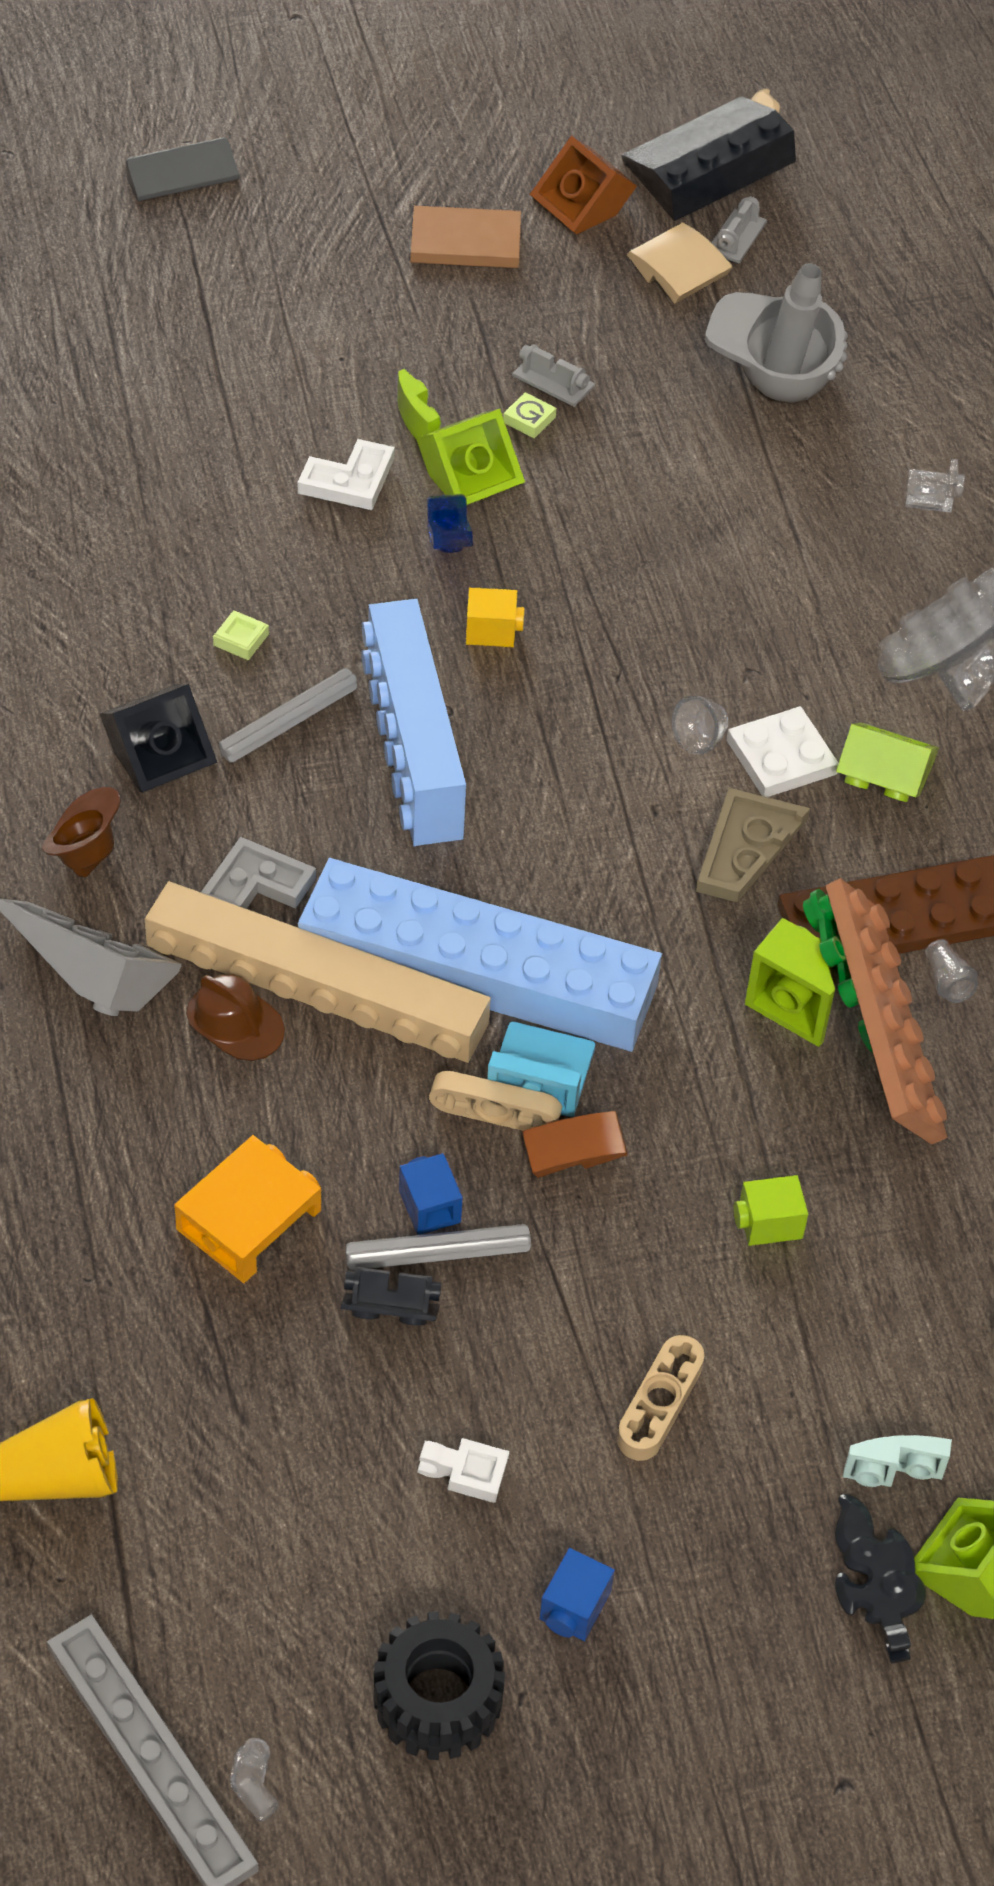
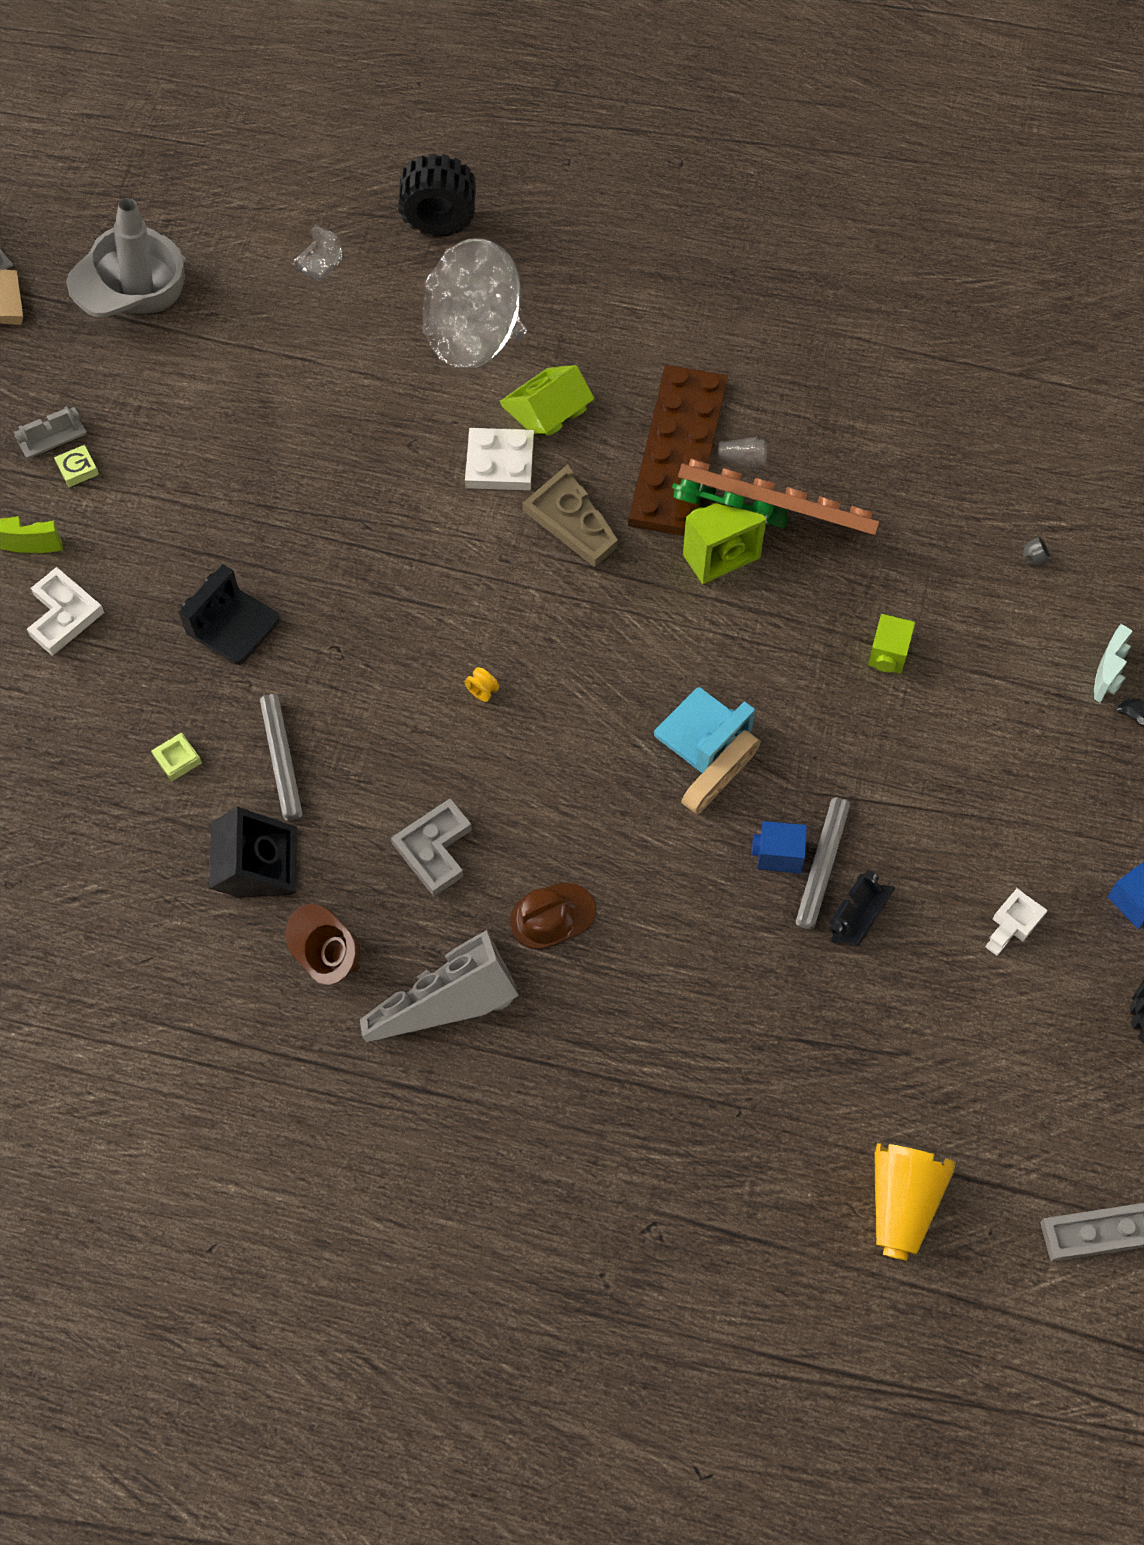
camera: 60 degrees left, 10 degrees up
tan brick [145,881,491,1063] -> none
light orange panel [174,1135,321,1284] -> none
light blue brick [298,858,662,1052] -> none
light blue brick [362,599,466,846] -> none
lime slope [416,409,525,508] -> none
clear blue bracket [427,494,473,553] -> none
yellow brick [466,587,524,647] -> none
dark orange slope [522,1111,628,1178] -> none
tan beam [617,1335,704,1461] -> none
clear piece [672,695,729,755] -> none
none -> black bracket [179,564,280,665]
none -> yellow bush [464,667,499,702]

